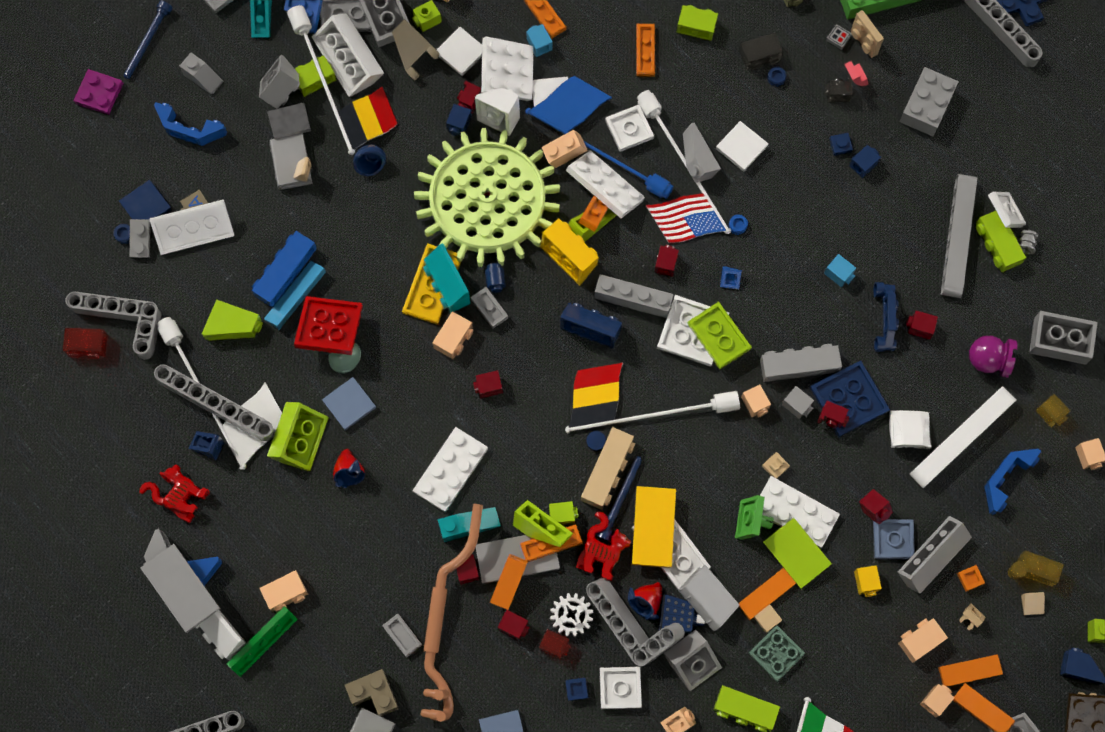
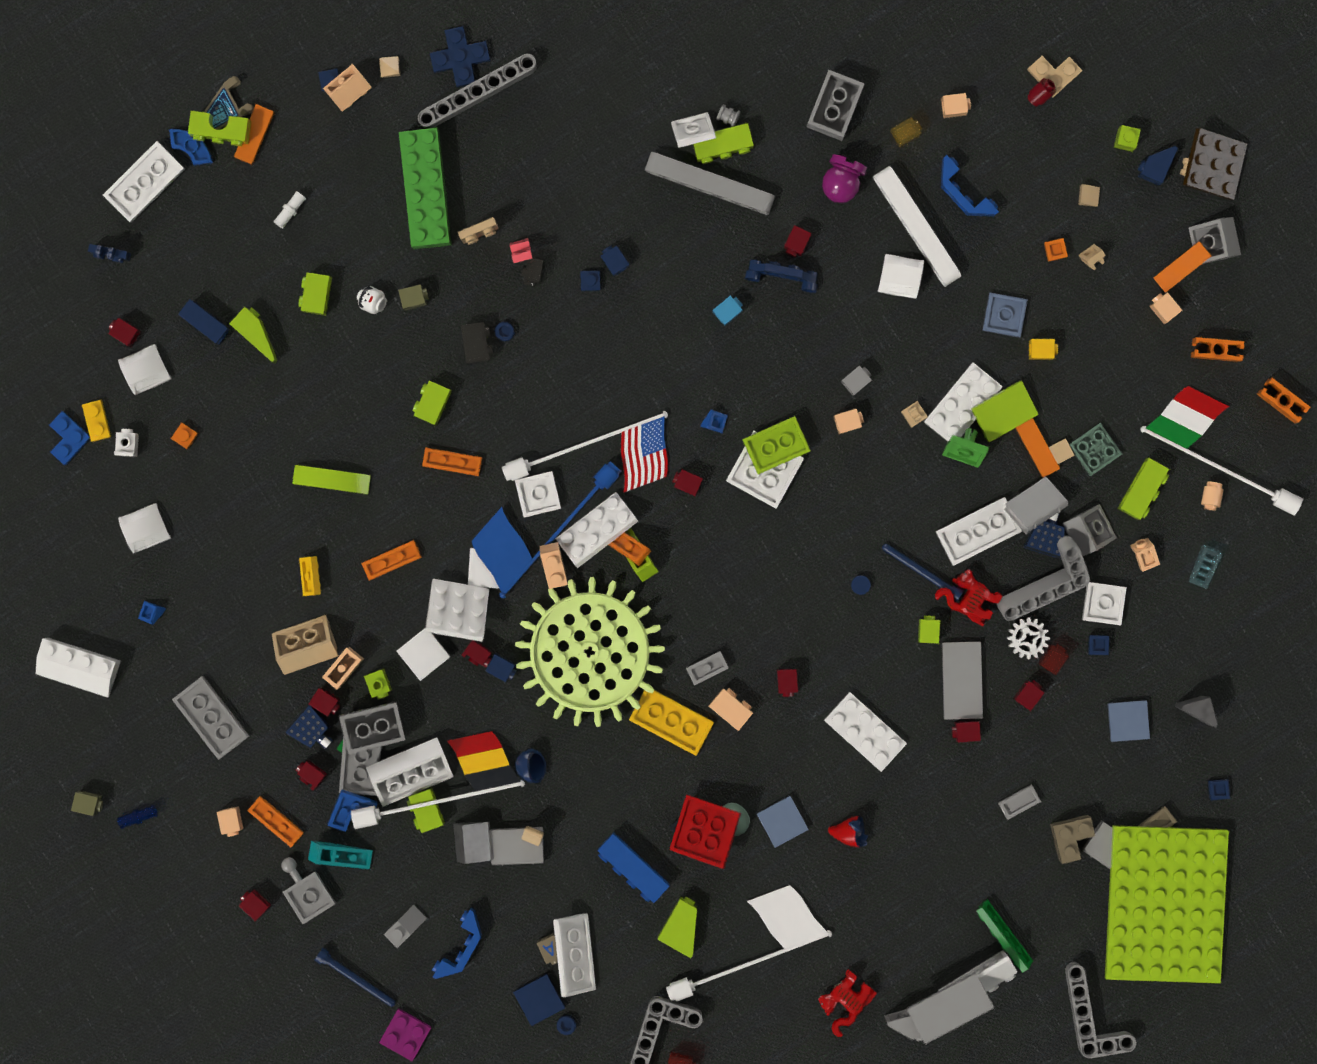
camera: 80 degrees left, 15 degrees up
light grey plate [130,219,150,258] -> none
light grey beam [154,365,274,442] -> none
blue slope [187,557,222,586] -> none
dark blue slope [189,431,224,460] -> none
light grey slope [259,55,300,109] -> none
light nougat brick [260,570,308,613] -> none
dark azure slope [264,261,326,330] -> none
lime slope [267,402,329,471] -> none
dark tan flag [392,19,440,80] -> none
nougat piece [421,504,483,722] -> none
teal slope [423,243,470,313] -> none
teal slope [438,507,501,542] -> none
white slope [475,87,520,136] -> none
dark blue brick [485,263,506,293] -> none
orange piece [490,554,528,610] -> none
lime slope [513,500,573,547] -> none
orange tile [520,524,582,562] -> none
dark azure brick [526,24,552,57] -> none
yellow slope [540,219,599,286] -> none
dark blue slope [560,303,622,348] -> none
flag [565,363,740,434] -> none
tan brick [581,427,636,510] -> none
light grey brick [594,274,673,318] -> none
hat [628,582,662,620] -> none
yellow tile [632,486,676,568] -> none
light grey slope [683,123,721,183] -> none
white tile [716,121,768,172] -> none
blue tile [729,215,748,235] -> none
light grey brick [760,344,842,382] -> none
dark blue plate [810,361,890,438] -> none
dark red brick [817,401,849,428] -> none
light grey tile [826,24,852,50] -> none
dark red brick [859,489,893,525] -> none
light grey brick [898,516,972,593] -> none
light nougat brick [898,618,948,663] -> none
light grey brick [899,67,959,136] -> none
orange tile [938,654,1003,687] -> none
clear yellow hinge [1008,551,1064,586] -> none

